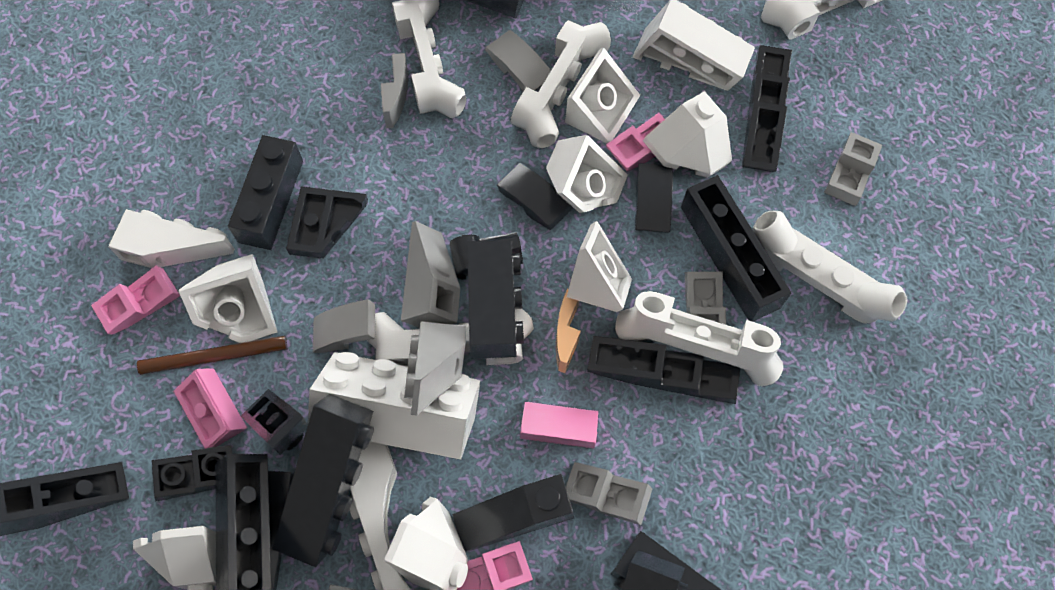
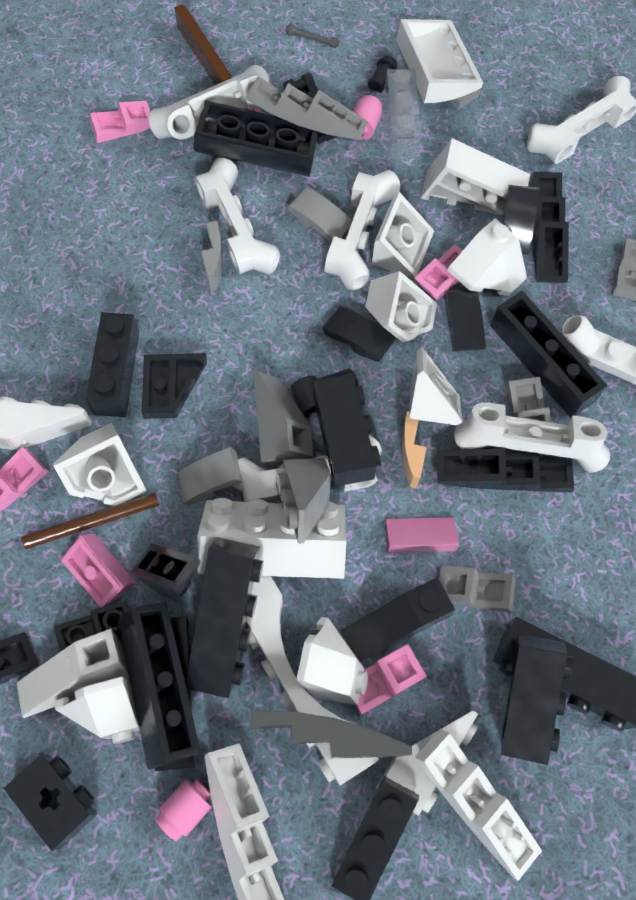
camera: 10 degrees left, 0 degrees up
none -> white slope [17,629,129,718]
none -> black slope [503,185,540,254]

